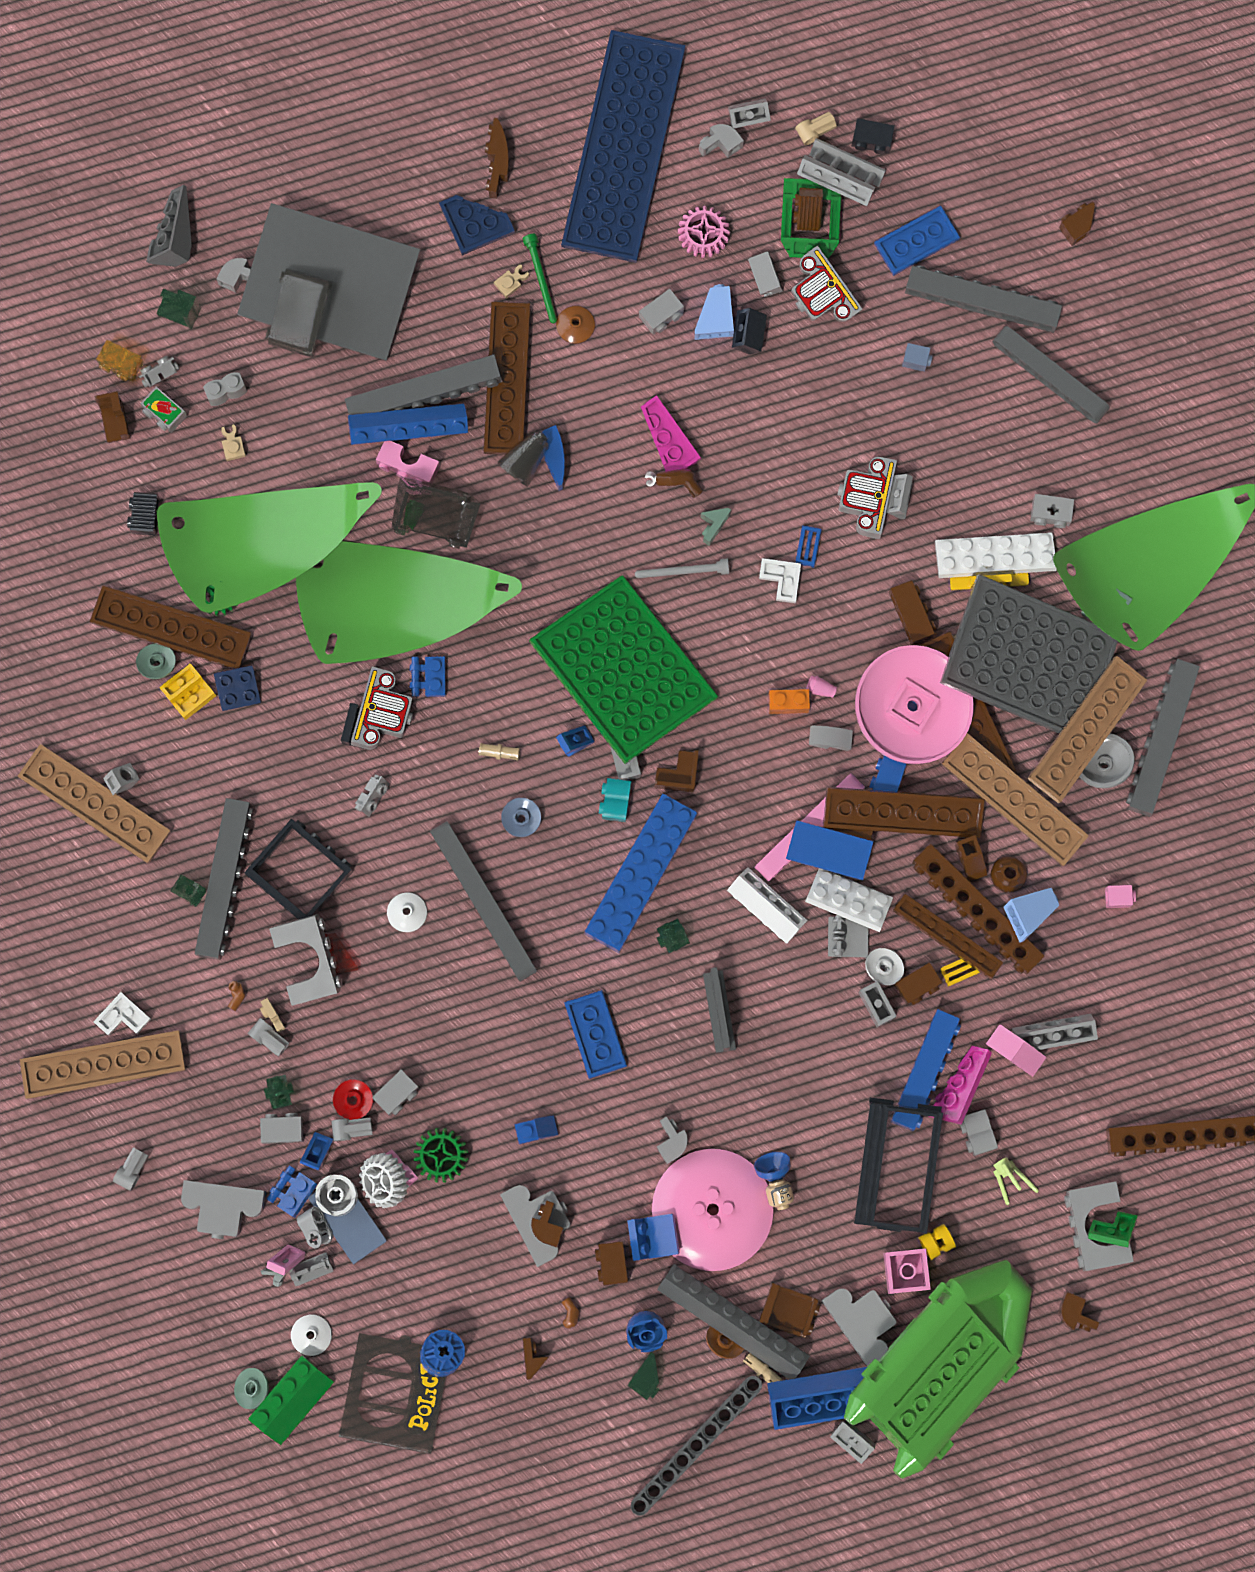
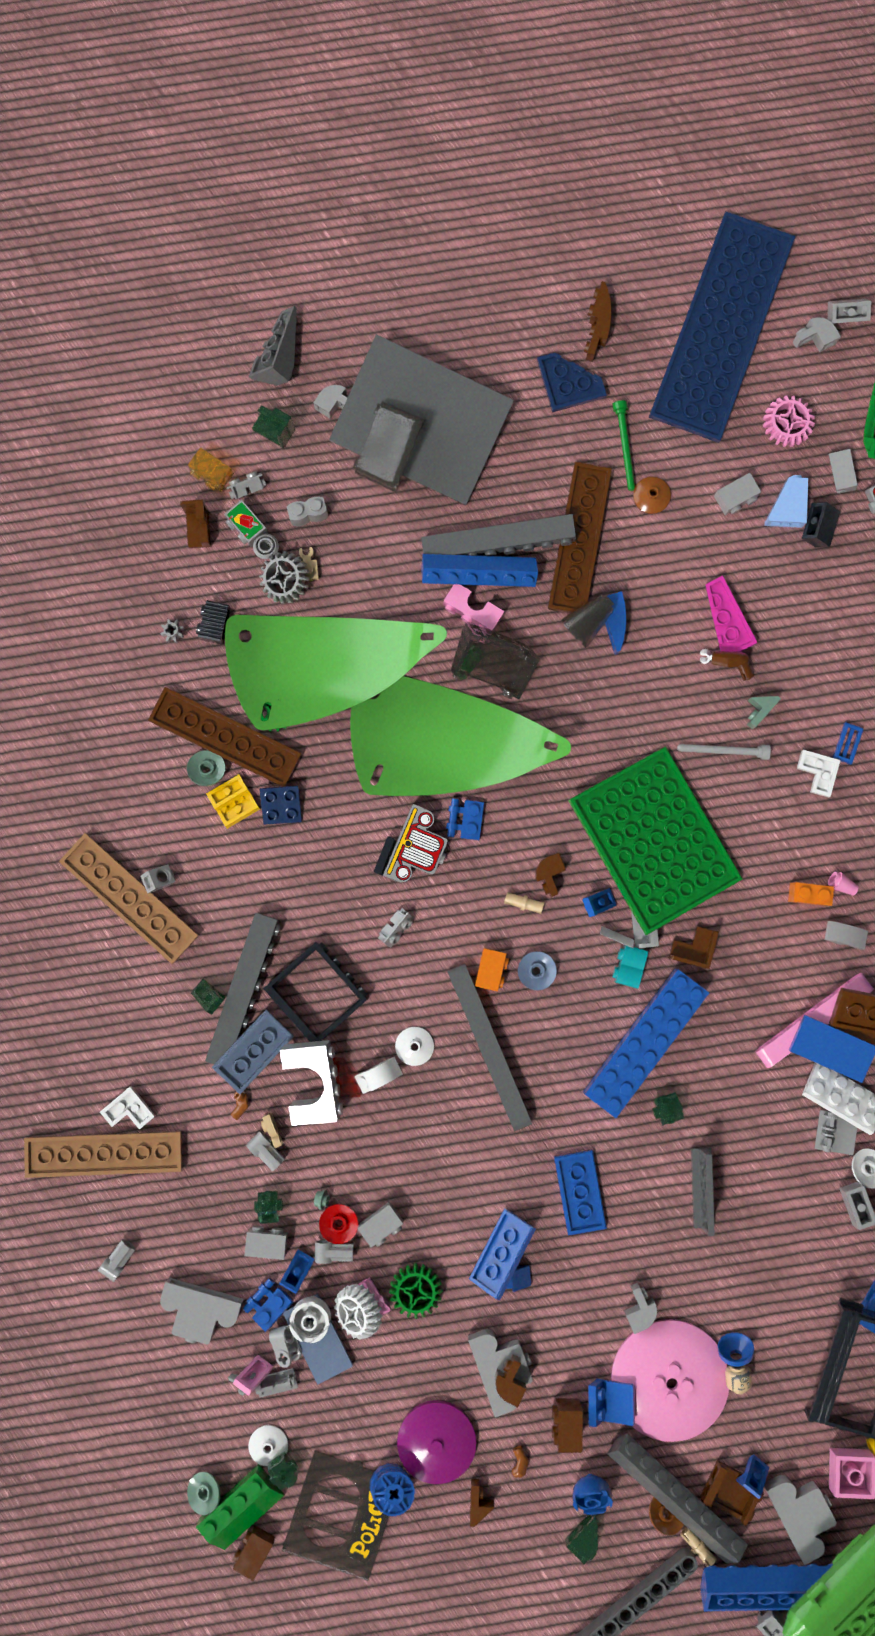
camera: 10 degrees right, 5 degrees up
tan plate [494,265,529,299] -> none
white brick [727,868,807,943] -> none
none -> light grey gear [160,619,185,643]
none -> sand blue tile [211,1010,294,1094]
none -> reddish brown brick [232,1525,275,1581]
none -> light grey cone [253,534,279,559]
none -> light grey gear [259,551,310,604]
none -> clear green brick [267,1451,299,1490]
none -> sand green plate [314,1190,330,1210]
none -> white brick [354,1057,403,1094]
none -> magenta dish [397,1400,476,1484]
none -> tile [469,1208,536,1300]
none -> orange brick [475,948,509,992]
none -> reddish brown brick [535,853,566,897]
none -> white sticker [600,926,634,948]
none -> blue slope [736,1454,769,1499]

